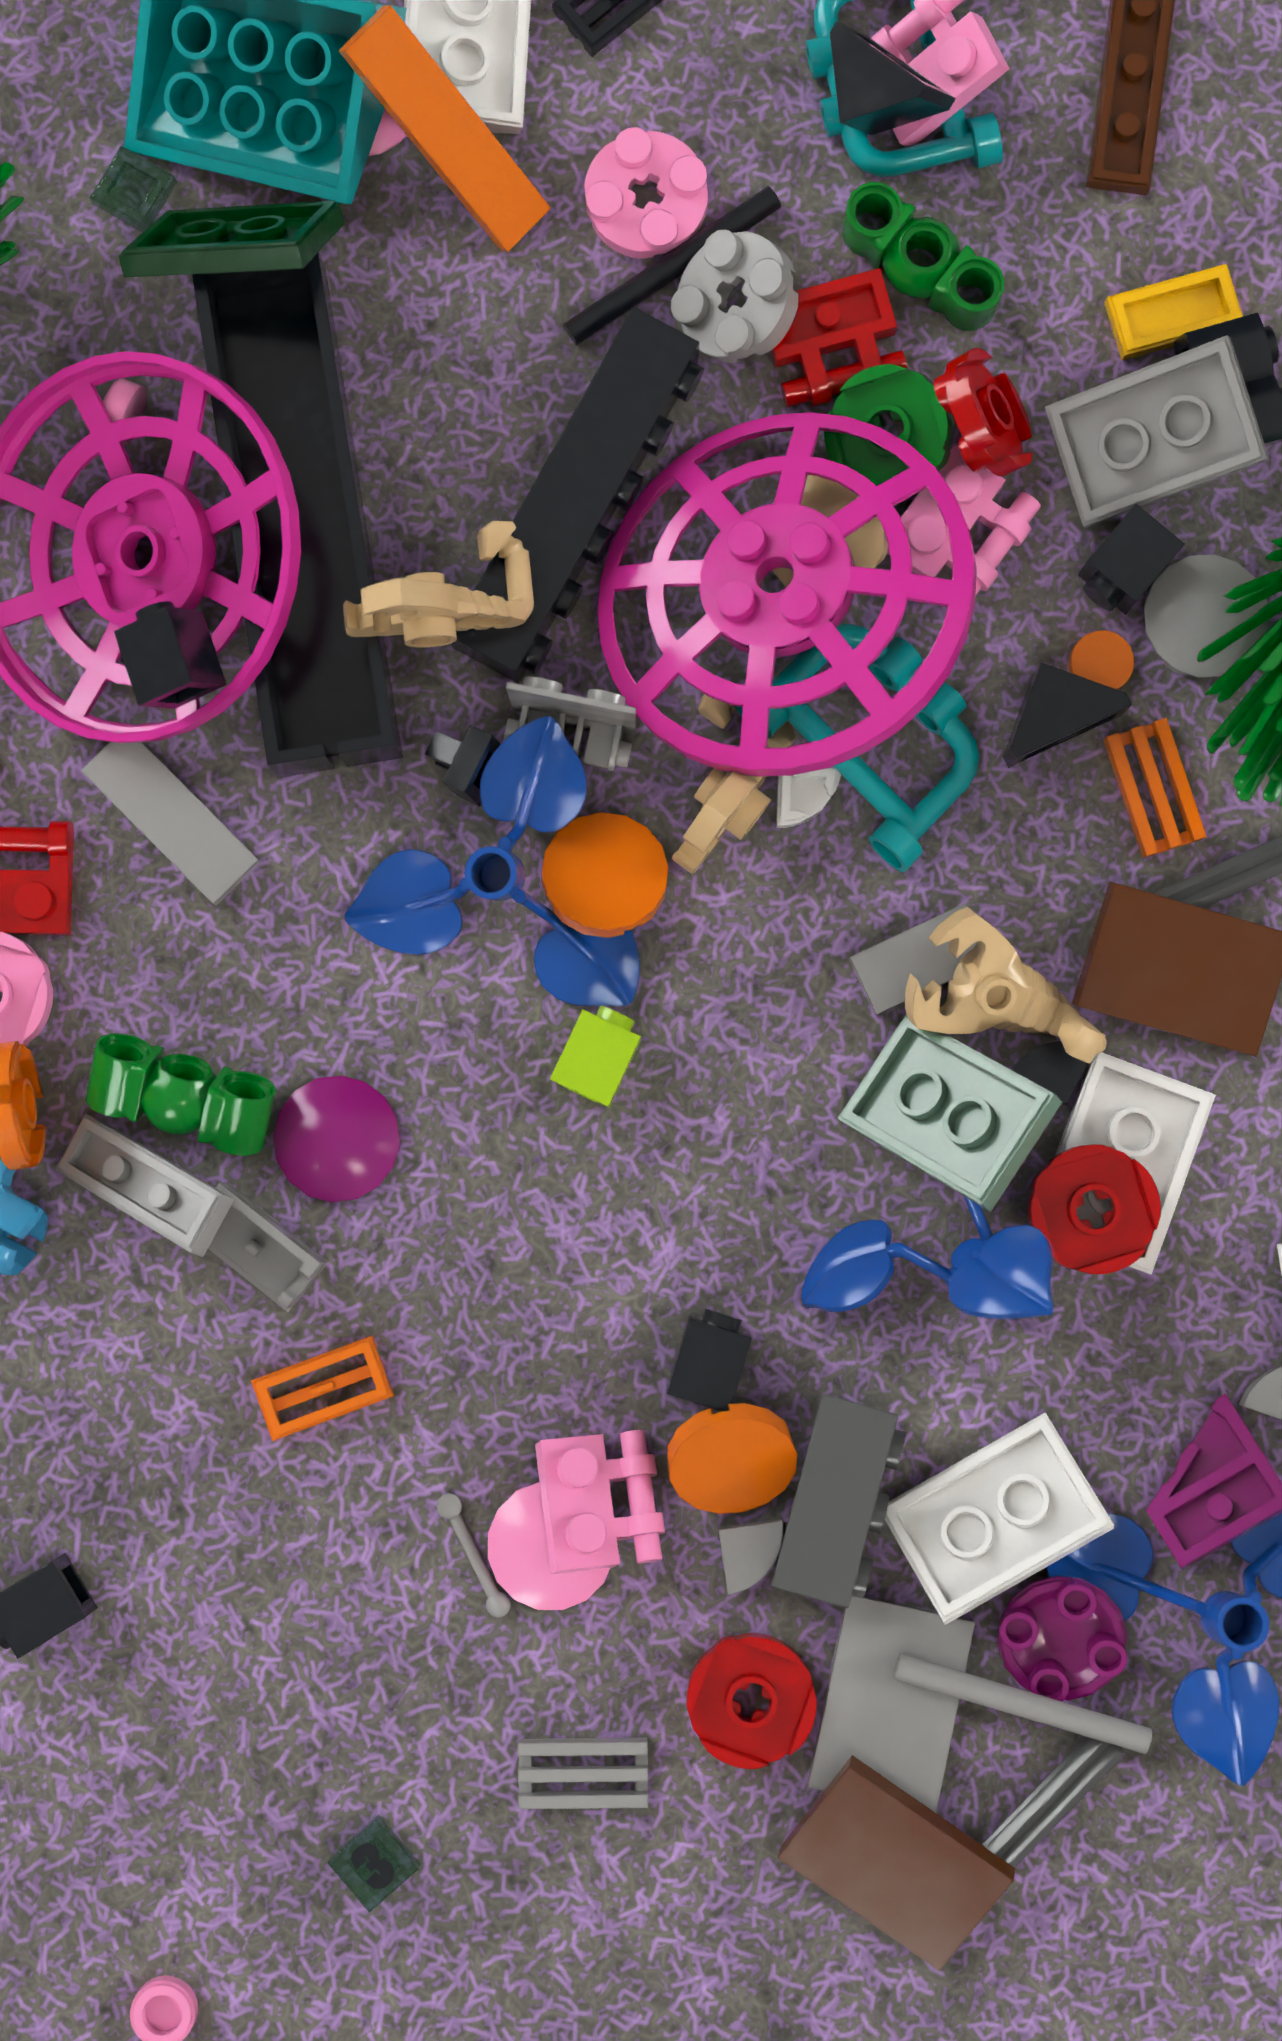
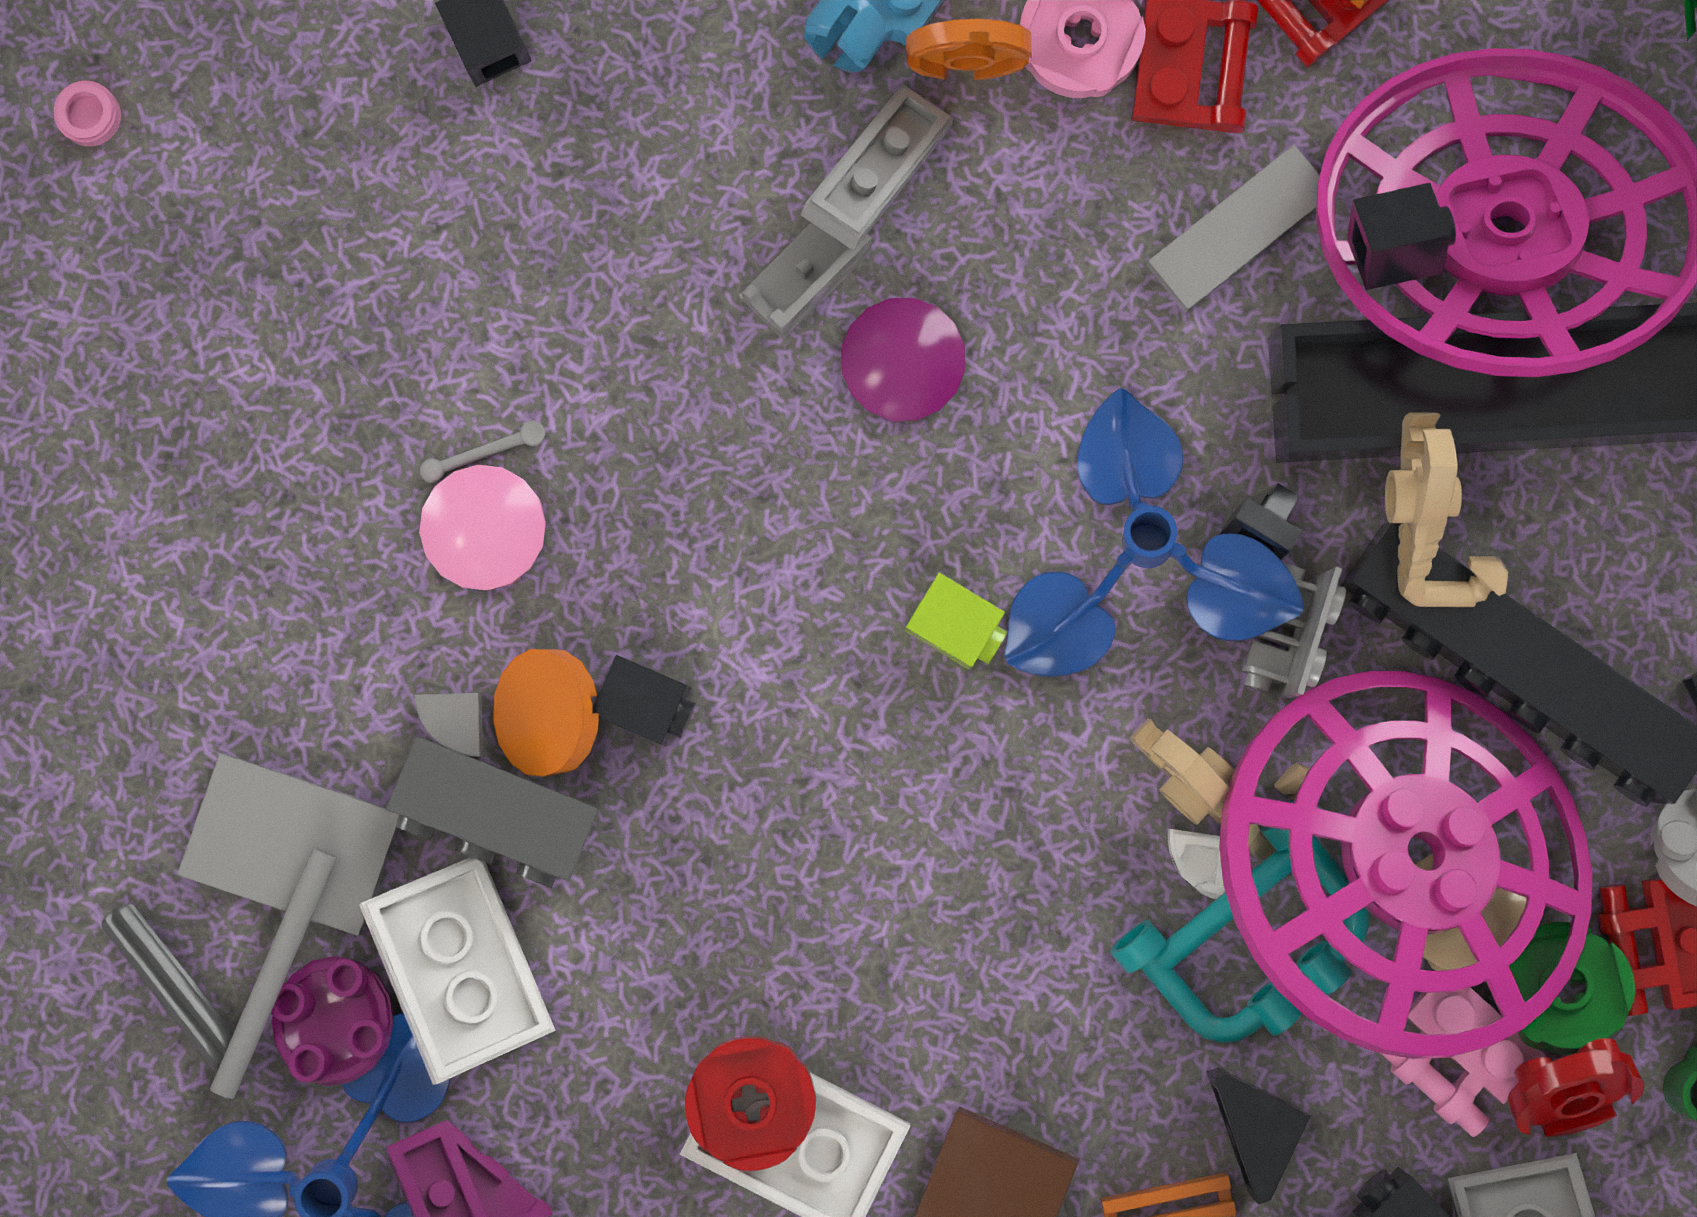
camera: 95 degrees right, 0 degrees up
green piece [85,1033,276,1156] -> none
bright pink tile [103,378,147,446] -> none
orange tile [251,1335,395,1441] -> none
clear green tile [327,1814,420,1913] -> none
light grey tile [518,1737,648,1809] -> none
bright pink plate [535,1430,665,1574] -> none
orange tile [541,812,669,938] -> none
red plate [686,1633,817,1769] -> none
reddish brown tile [778,1755,1015,1971] -> none
blue plant [801,1197,1053,1319] -> none
tile [837,1013,1062,1212] -> none
light grey tile [849,904,977,1016] -> none
tan animal [905,907,1107,1064] -> none
black tile [1010,1041,1088,1105] -> none
orange tile [1068,630,1134,690] -> none

